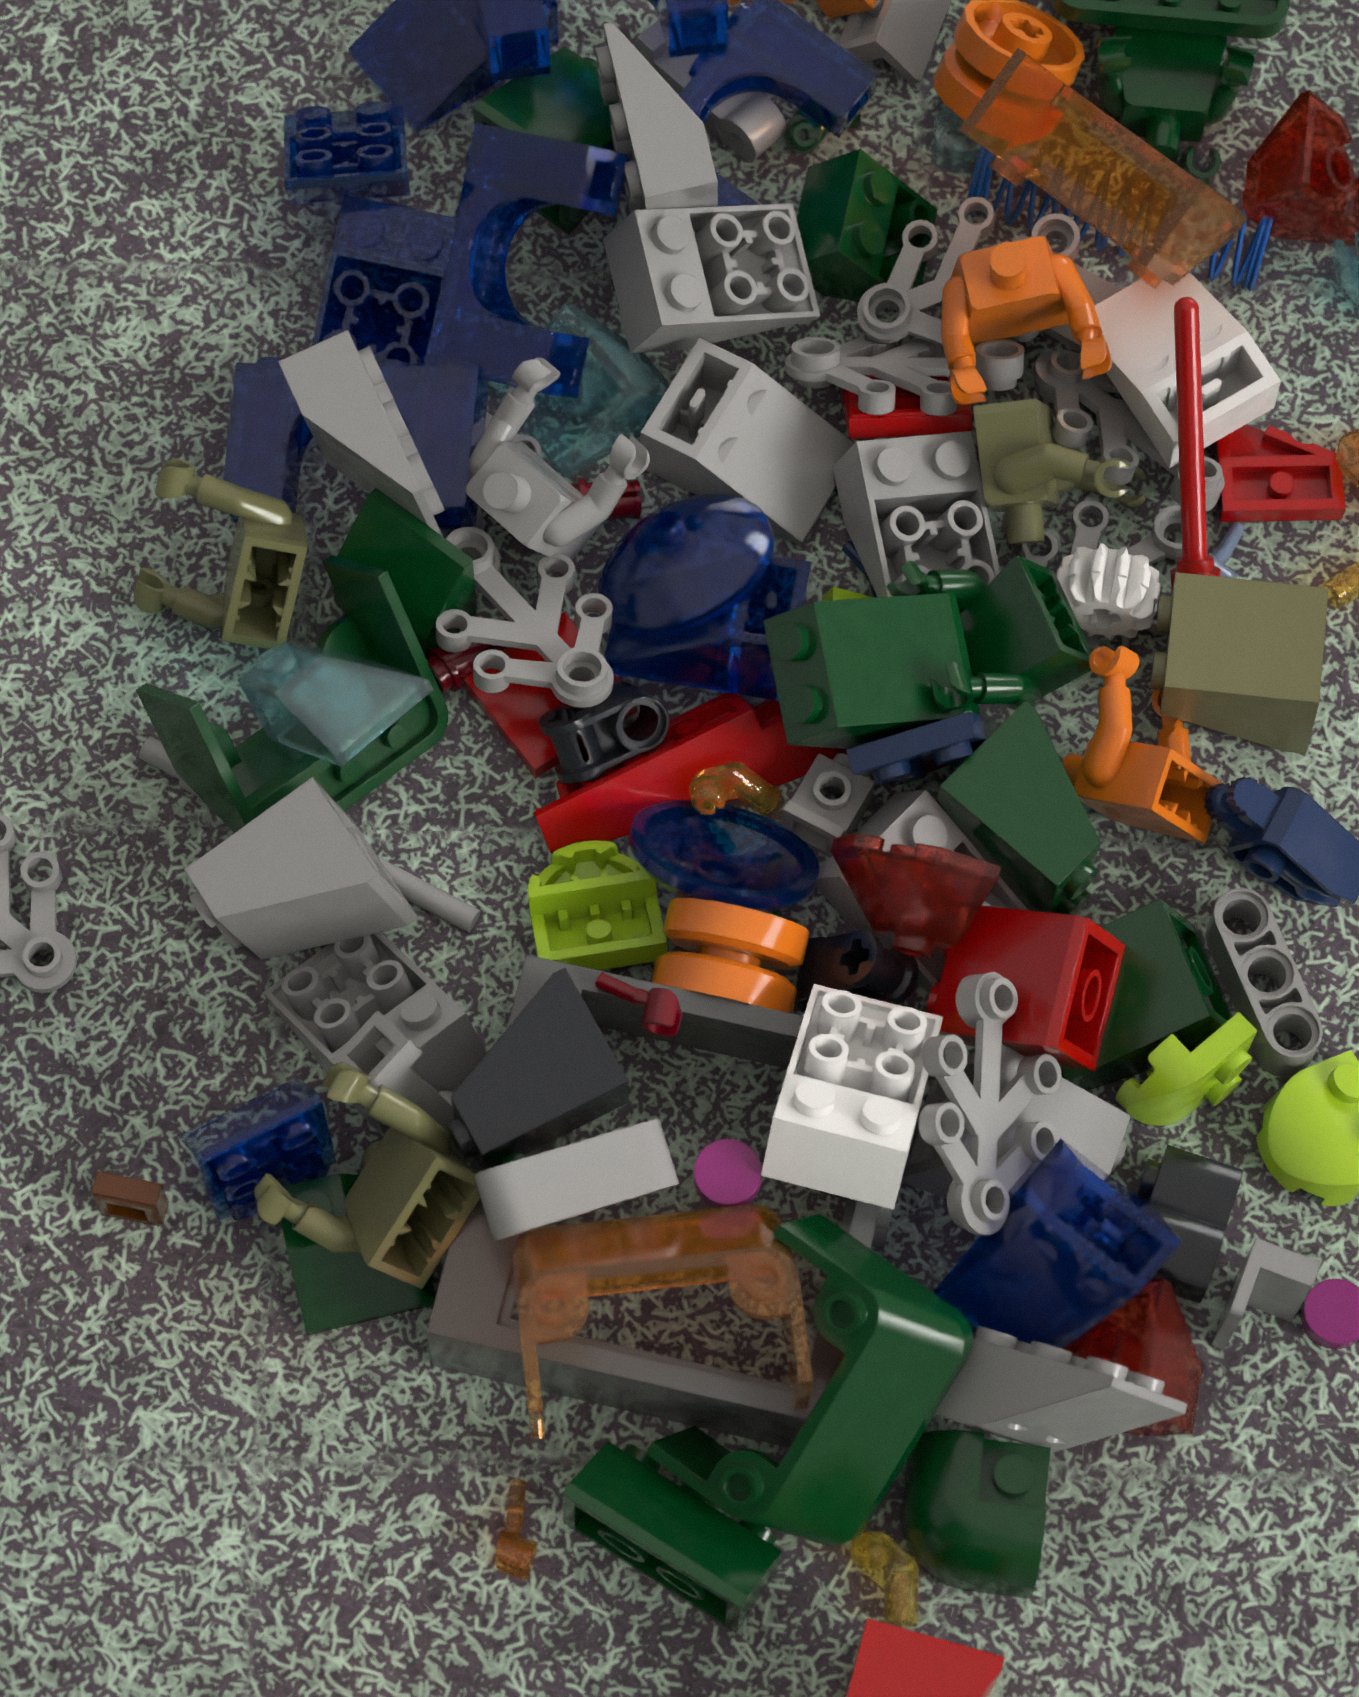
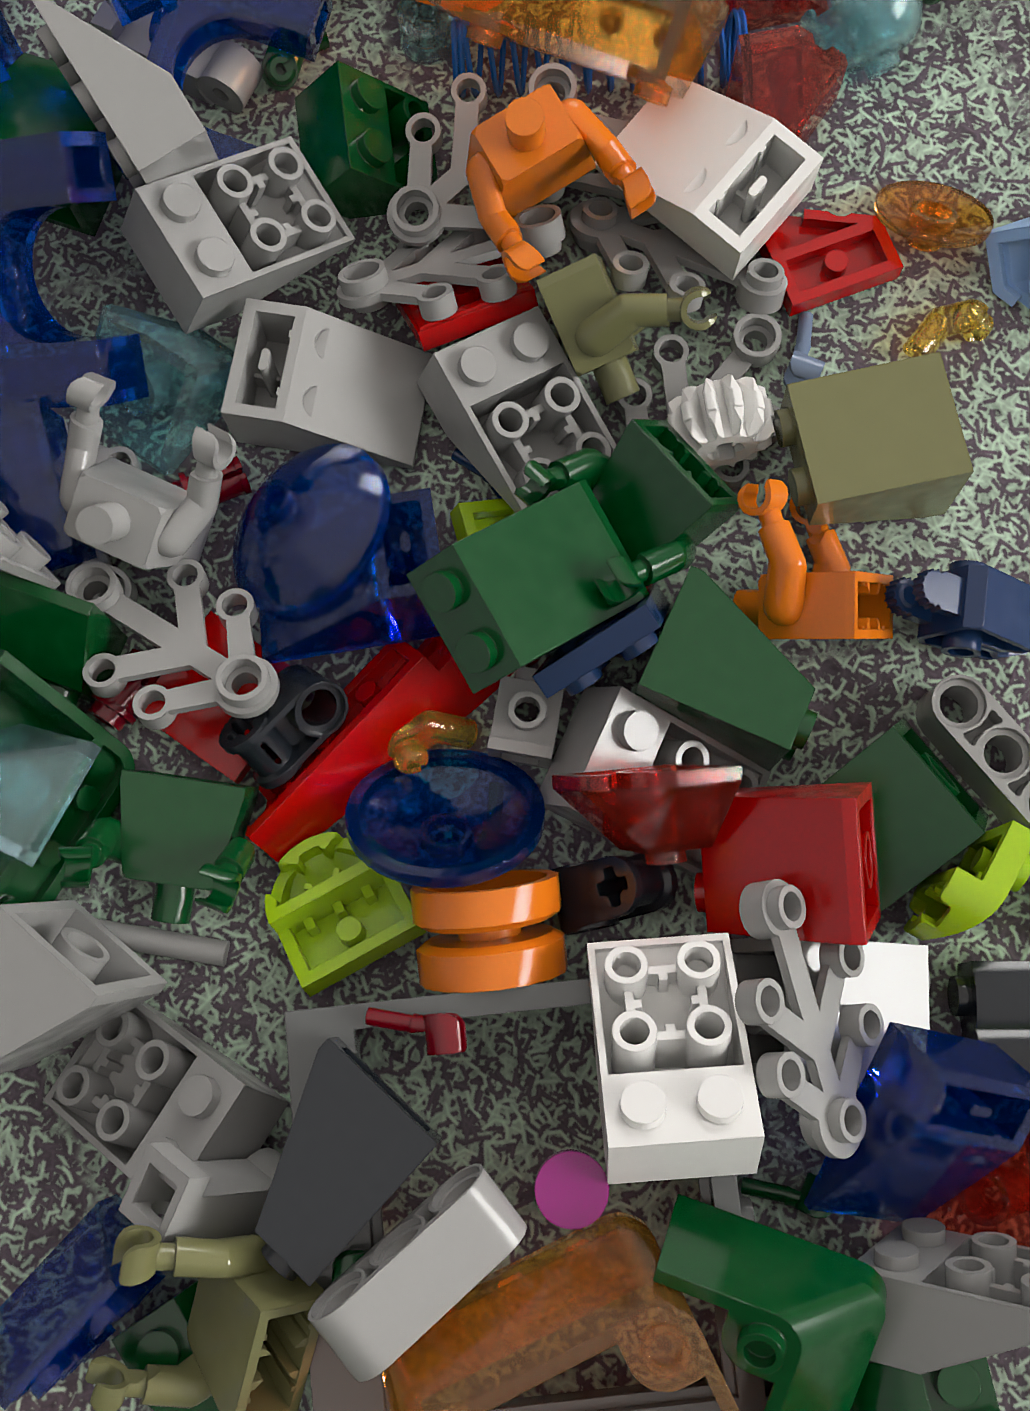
camera: 15 degrees left, 10 degrees up
red piece [1170,297,1221,596] -> none
none -> dark green torso [58,770,259,924]
none -> clear red slope [726,25,848,143]

